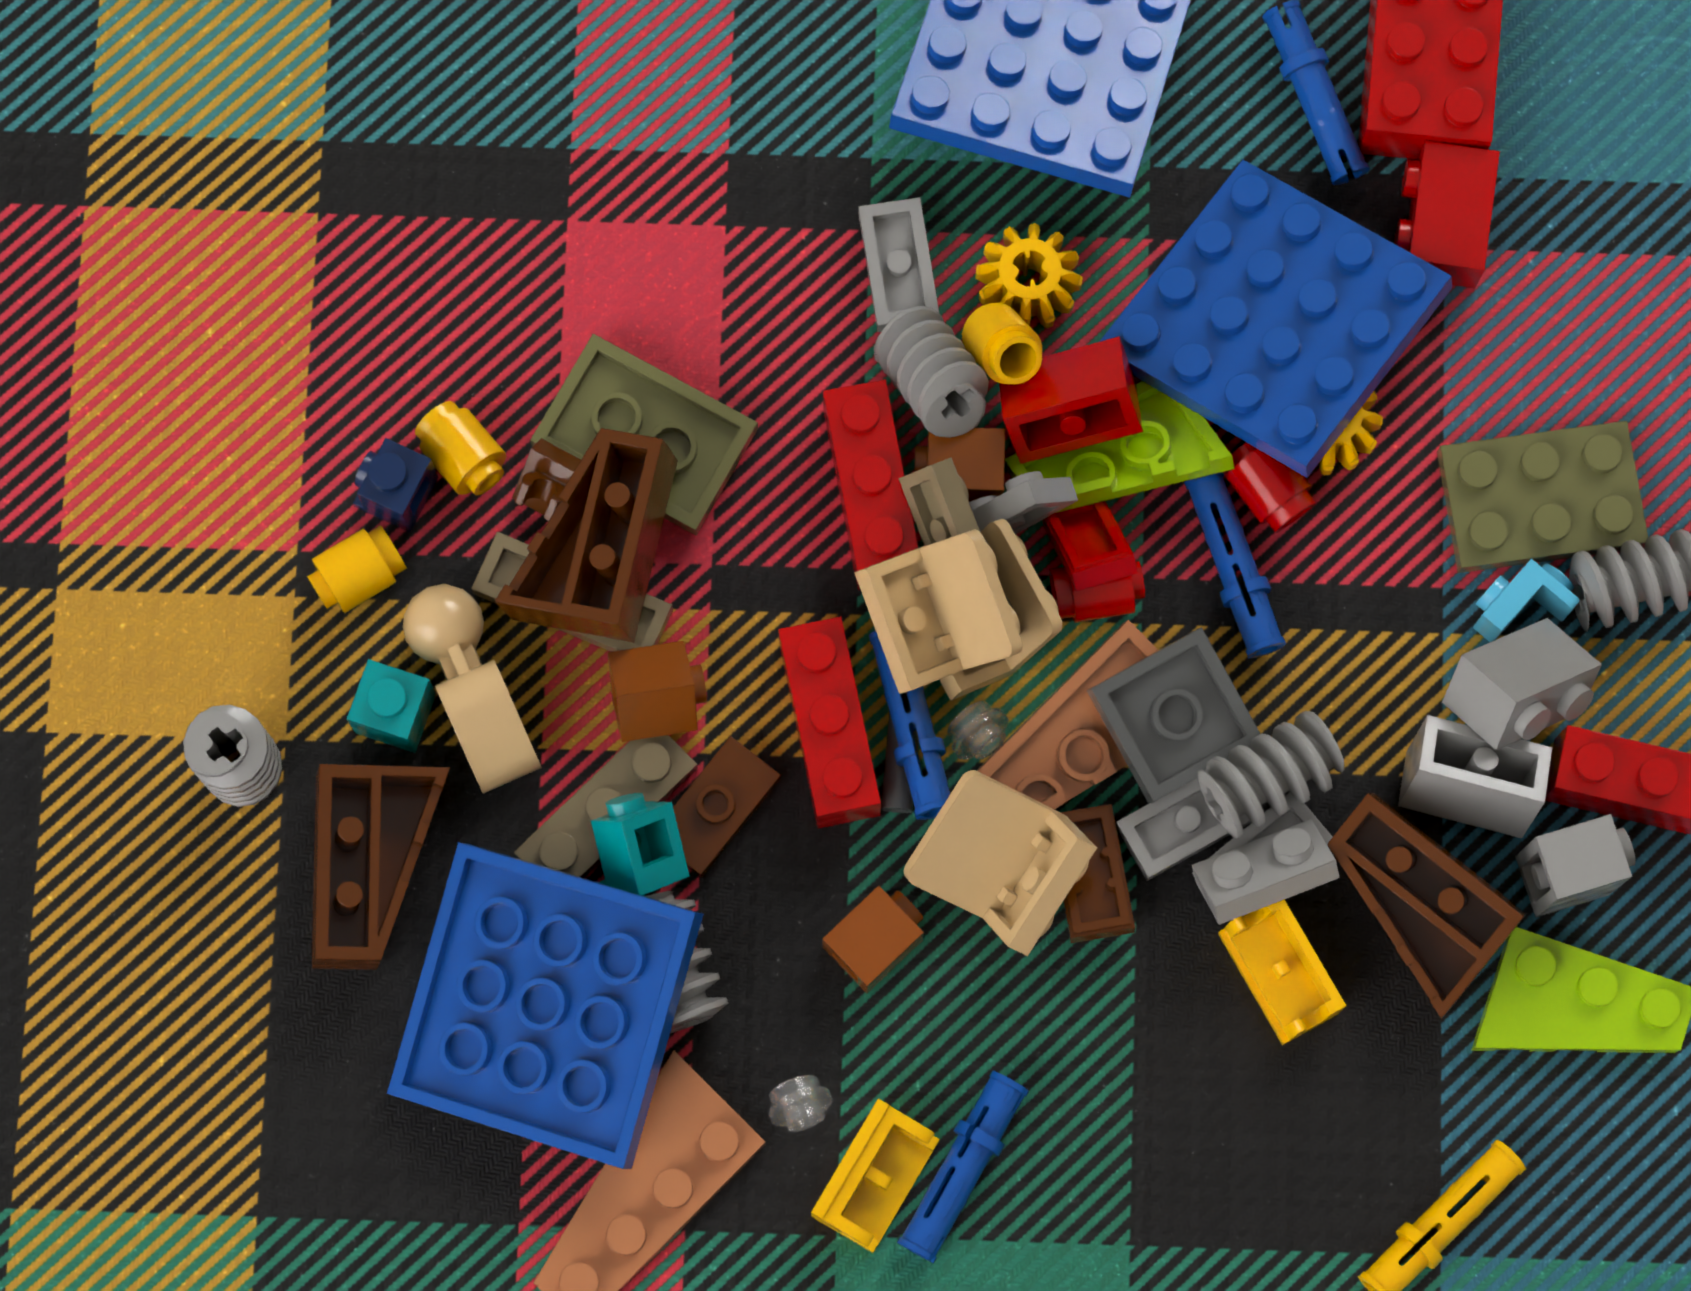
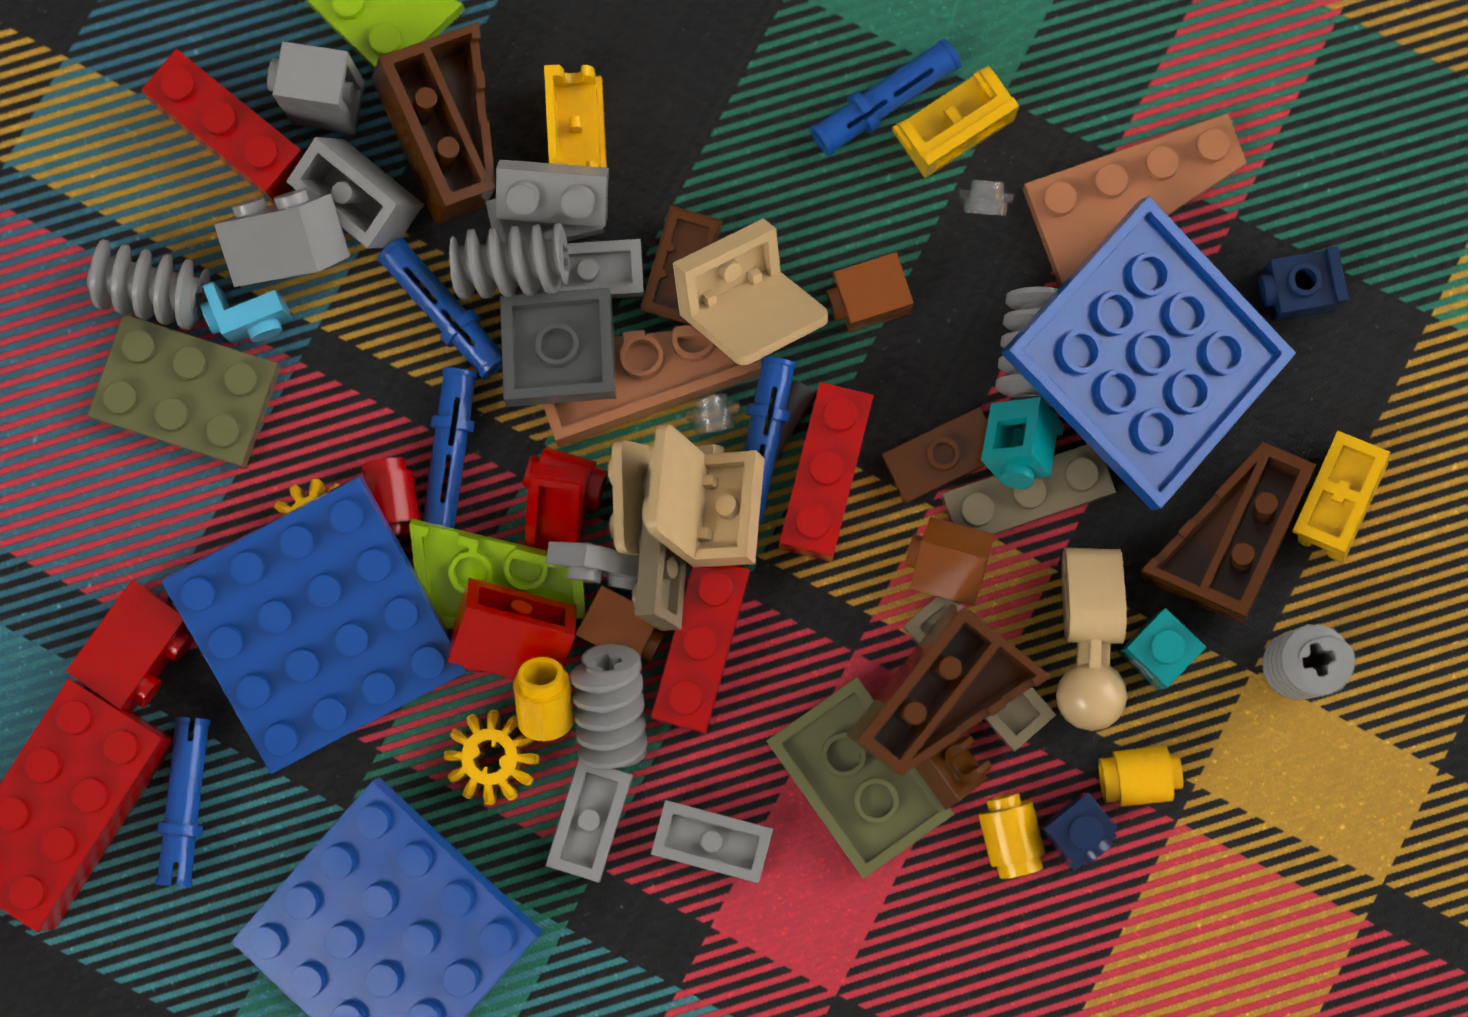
camera: 150 degrees left, 5 degrees up
none -> blue pin [377,237,503,380]
none -> light grey plate [651,800,773,883]
none -> dark blue brick [1258,246,1349,321]
none -> yellow hinge [1293,431,1390,563]

